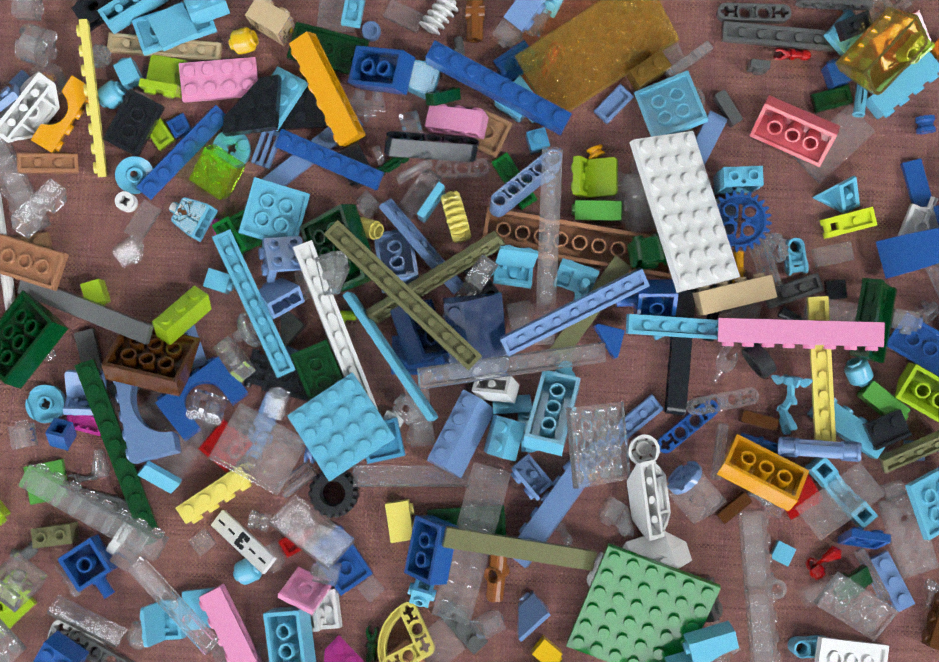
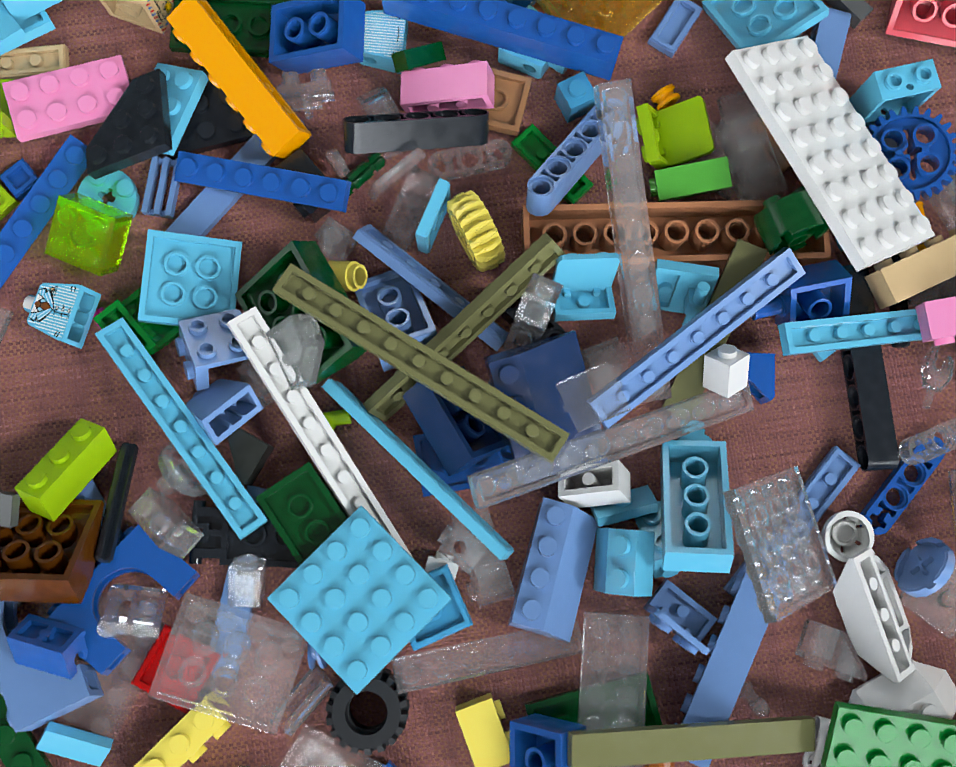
camera: 20 degrees left, 5 degrees down
medium azure brick [203,268,235,294] -> none
yellow head [228,27,259,55] -> none
none -> blue hinge [6,614,88,680]
none -> black axle [94,442,139,563]
none -> clear piece [556,361,631,433]
none -> white brick [703,343,750,398]

